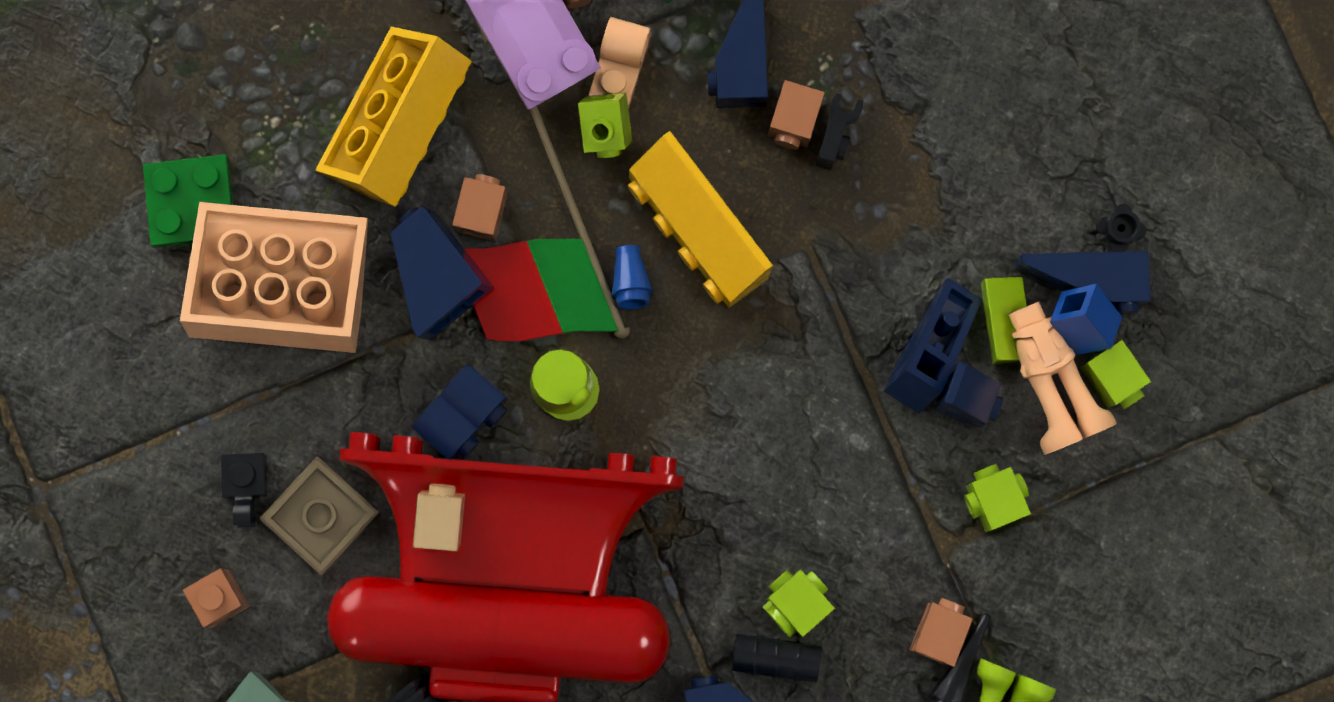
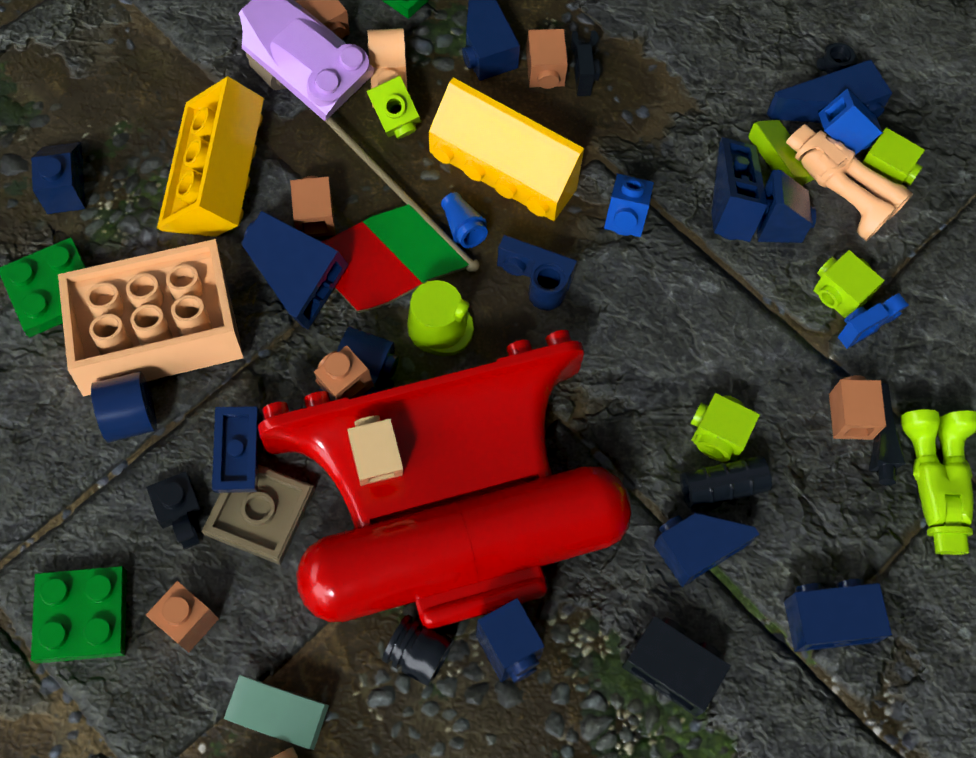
camera: 20 degrees left, 15 degrees down
none -> dark blue slope [31,142,85,214]
none -> green plate [31,566,127,664]
none -> dark blue piece [91,371,157,443]
none -> dark blue plate [212,406,264,493]
none -> nougat brick [314,345,374,401]
none -> dark blue plate [497,235,577,311]
none -> blue brick [604,174,654,237]
none -> blue plate [838,293,909,349]

